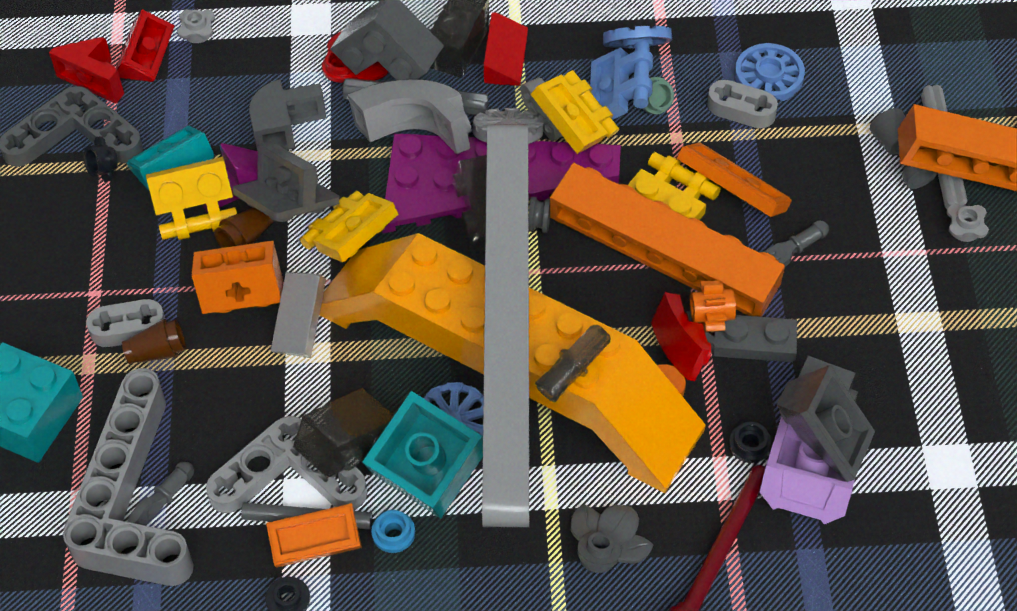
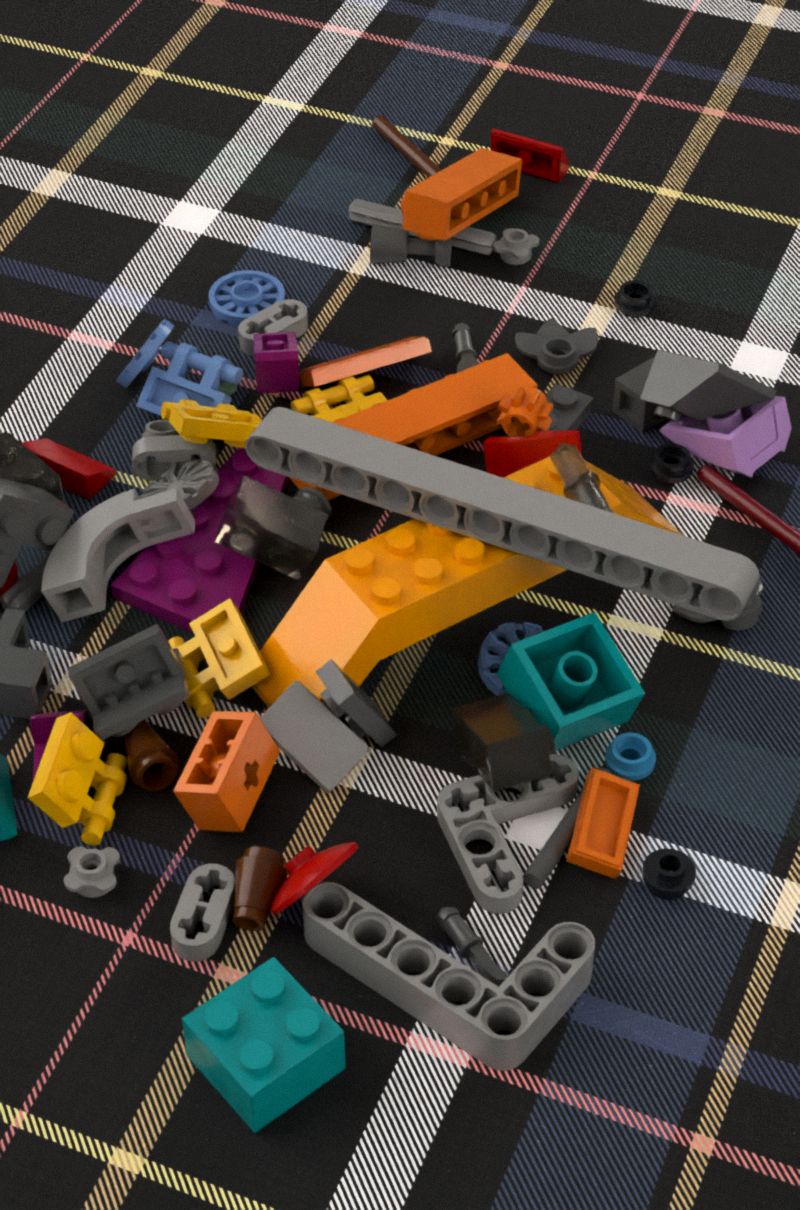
camera: 65 degrees left, 10 degrees down
none -> light grey plate [63,846,120,898]
none -> magenta slope [253,332,300,394]
none -> red dish [270,842,359,915]
none -> dark grey plate [315,659,397,747]
none -> dark grey plate [515,318,598,375]
none -> black plate [614,280,656,318]

